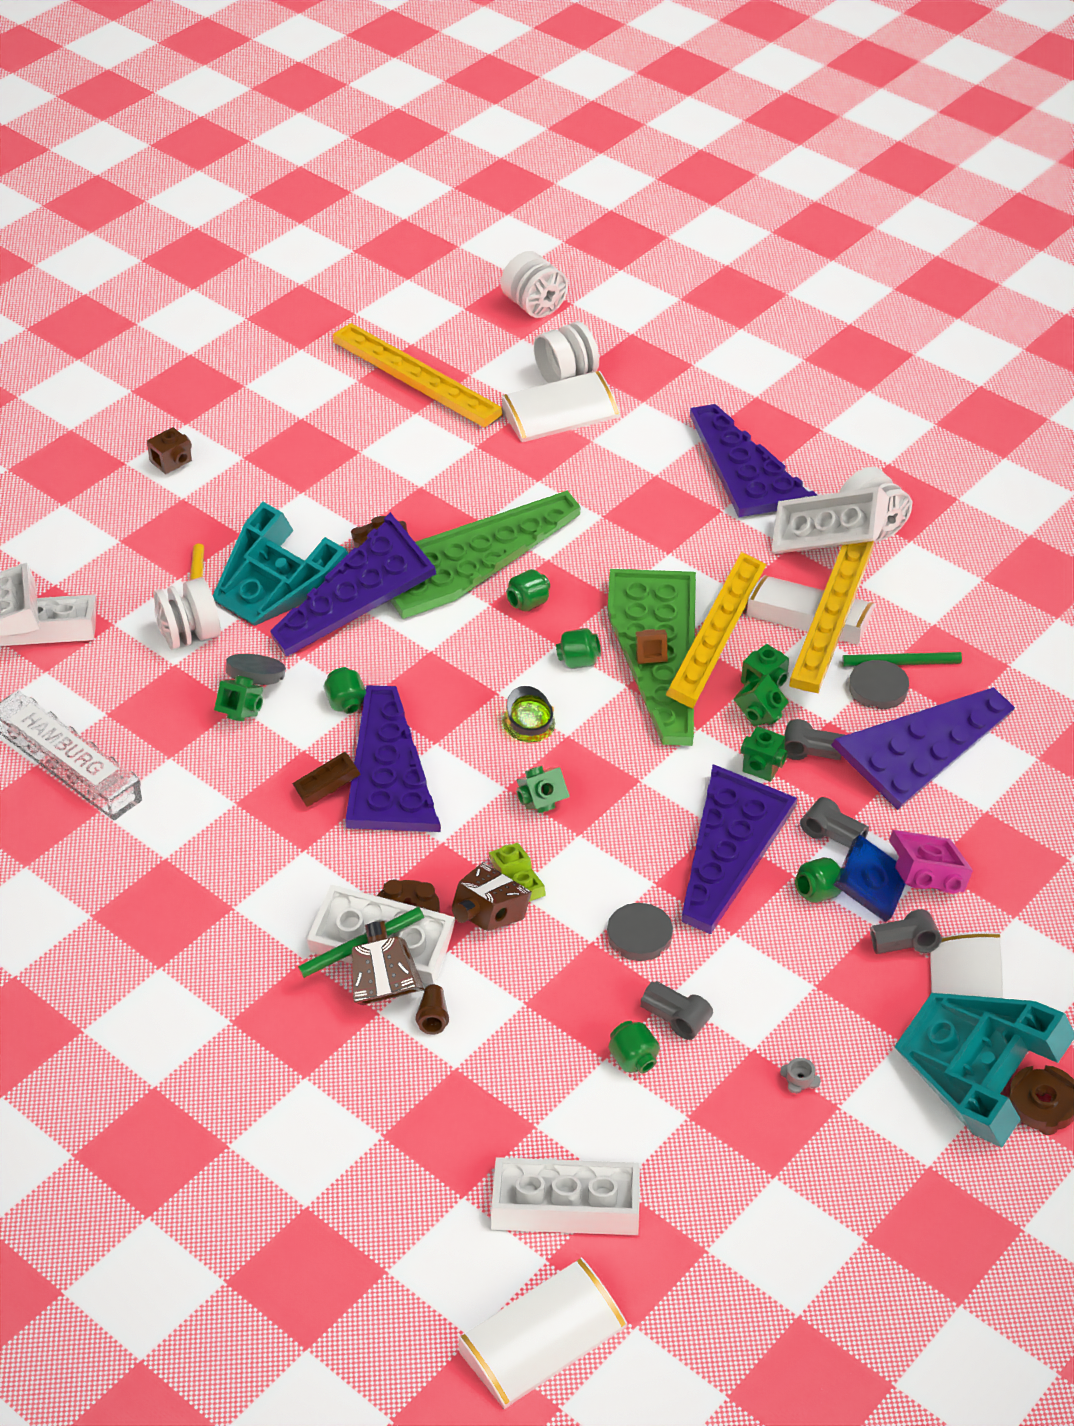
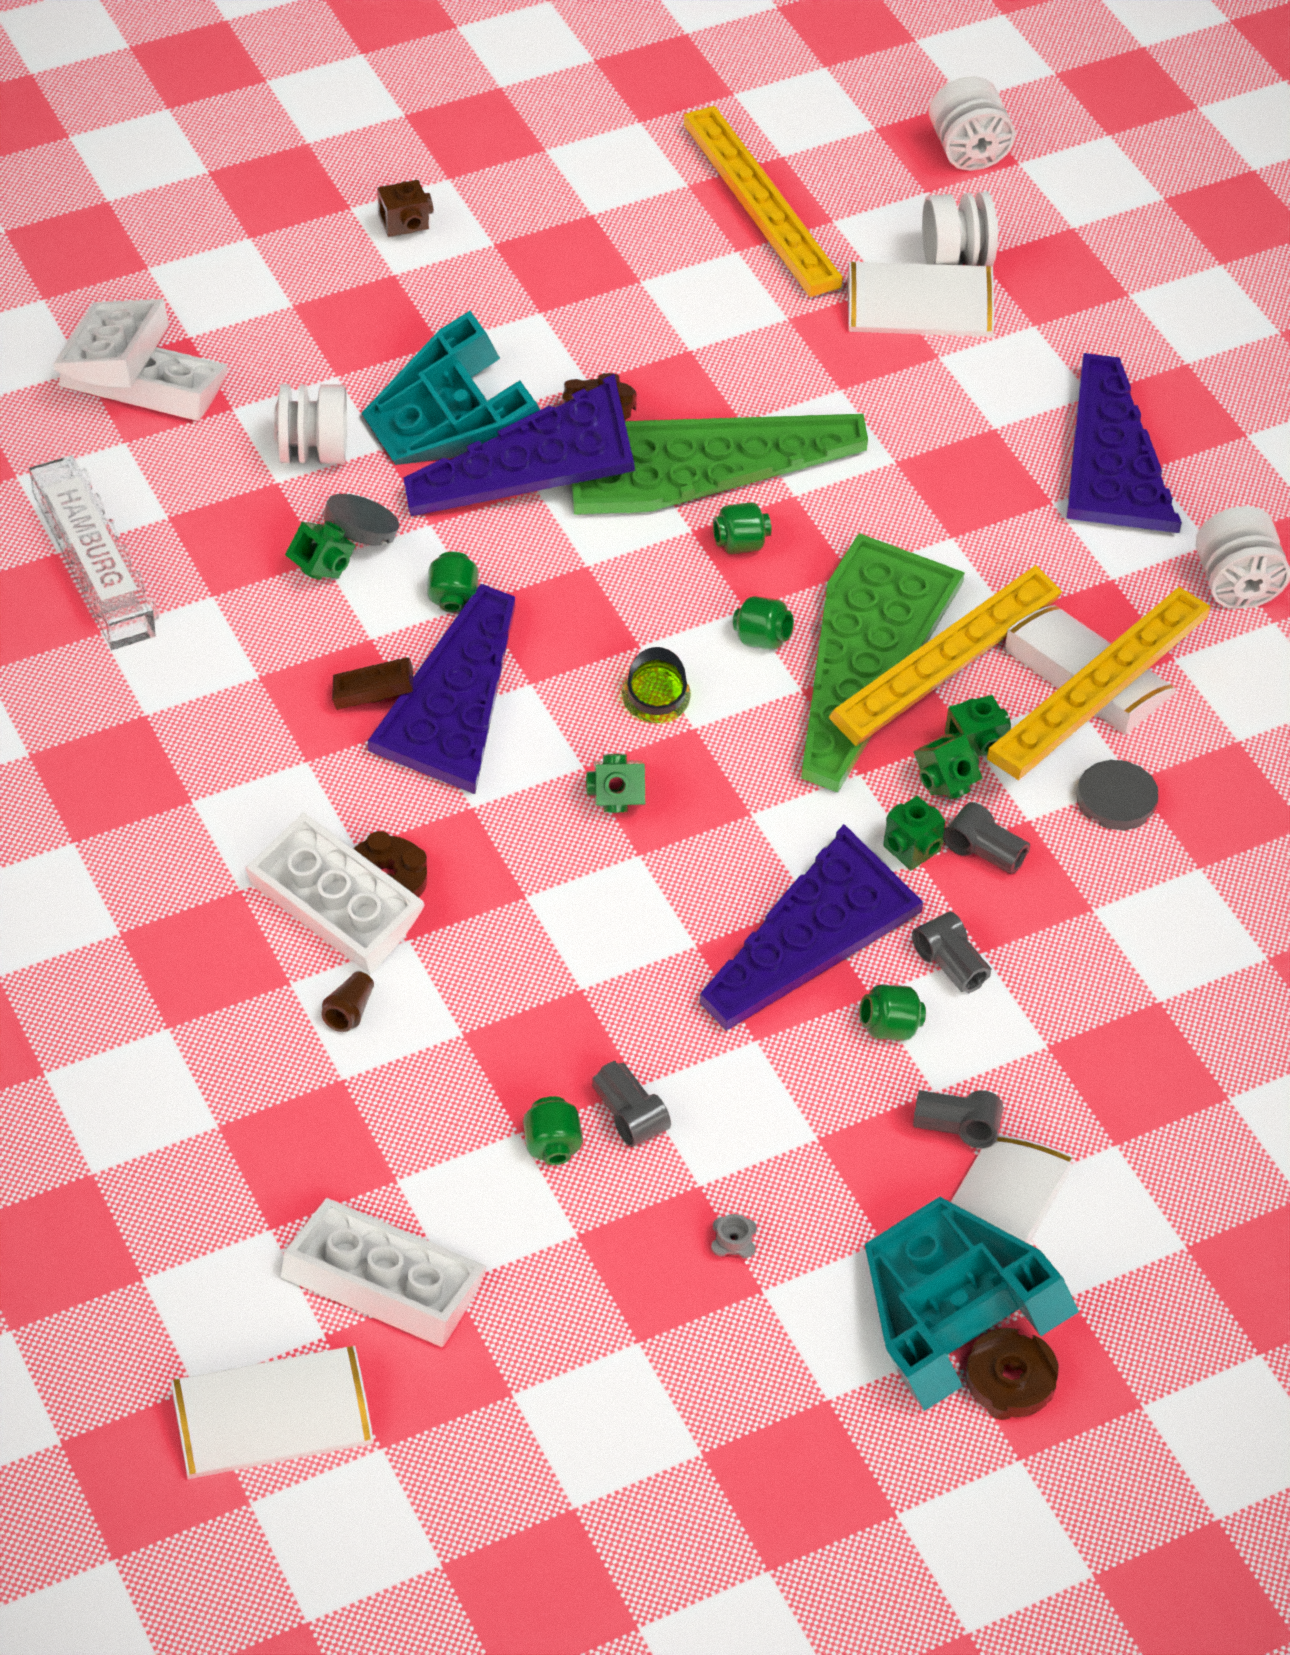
camera: 20 degrees right, 5 degrees up
yellow piece [190,543,204,580] -> none
green bar [298,906,424,978] -> none
reddish brown torso [352,921,424,1005] -> none
reddish brown torso [452,862,532,931] -> none
lime slope [489,842,546,902] -> none
dark grey tile [607,902,673,961] -> none
dark orange tile [636,629,668,664] -> none
white slope [771,486,889,554] -> none
dark purple wing [831,687,1015,810] -> none
clear blue tile [834,834,906,922] -> none
green bar [842,652,962,667] -> none
dark pink plate [889,829,973,894] -> none

